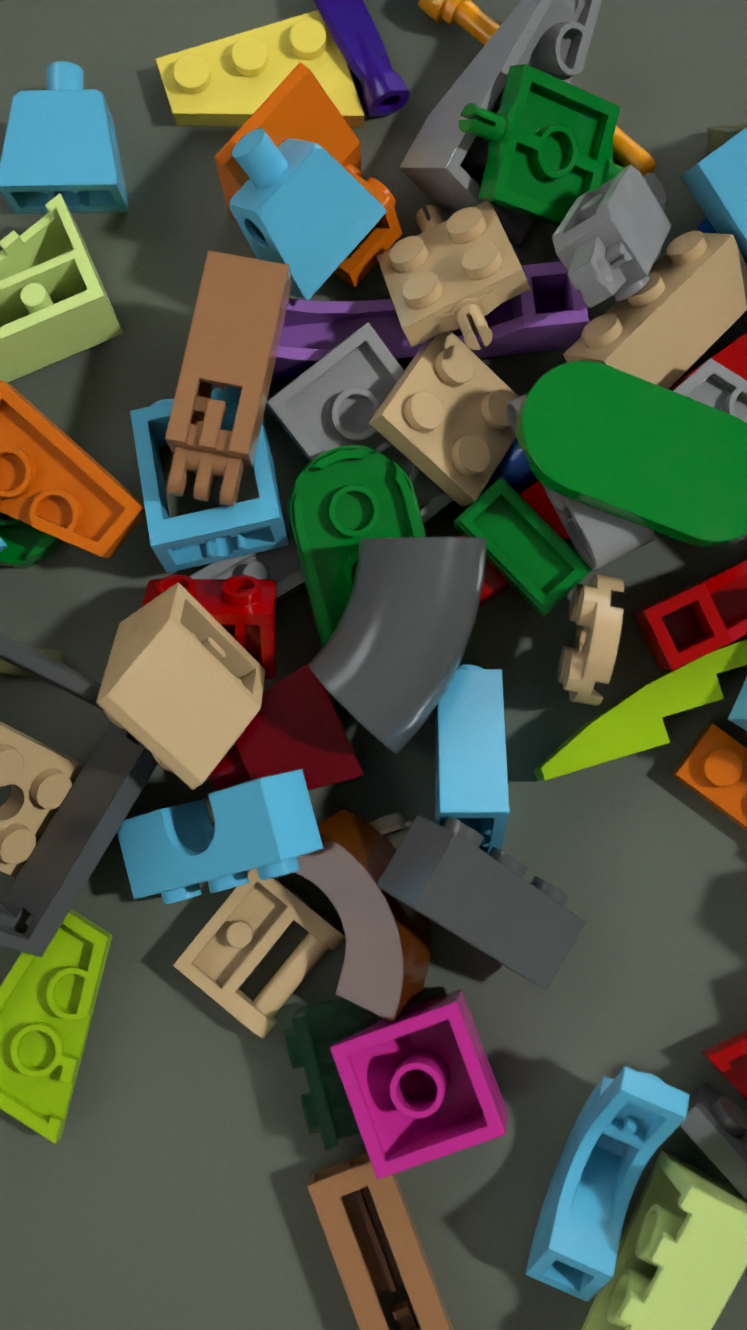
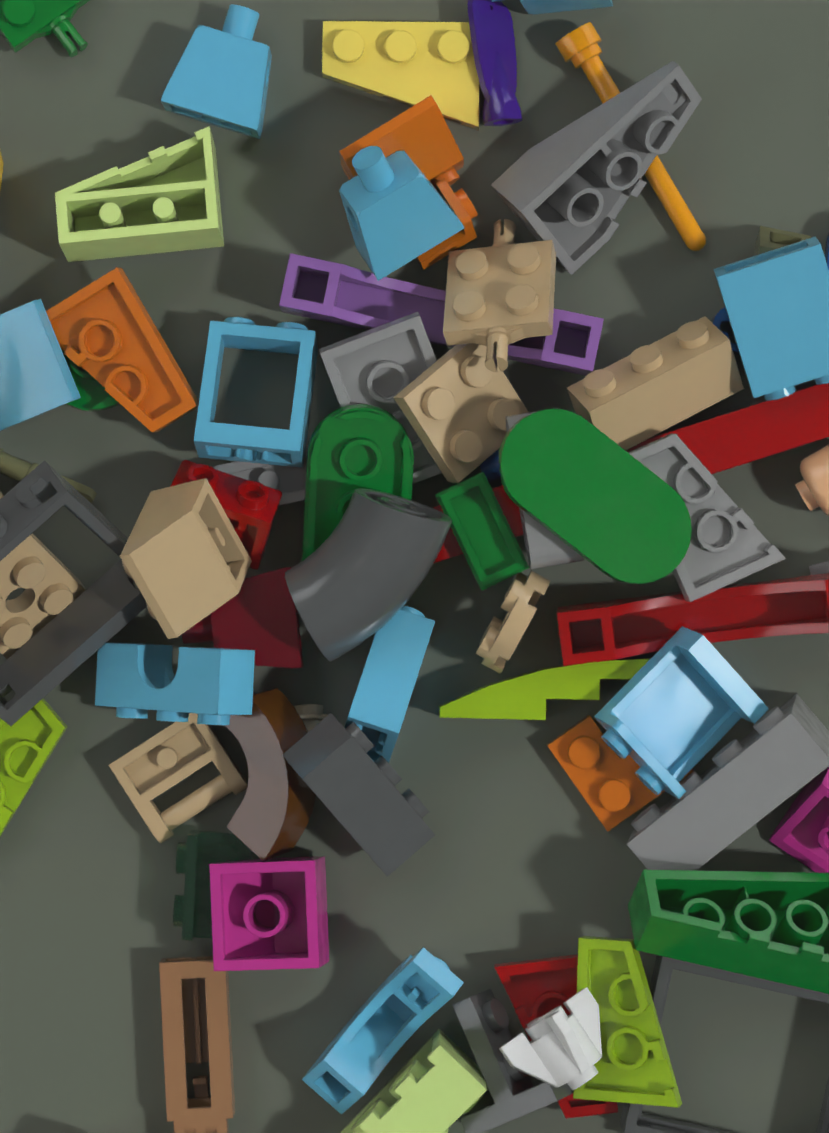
camera: 20 degrees right, 5 degrees up
medium nougat hinge [165,250,292,507] -> none
green plate [459,64,625,227] -> none
light grey hinge [552,165,672,308] -> none

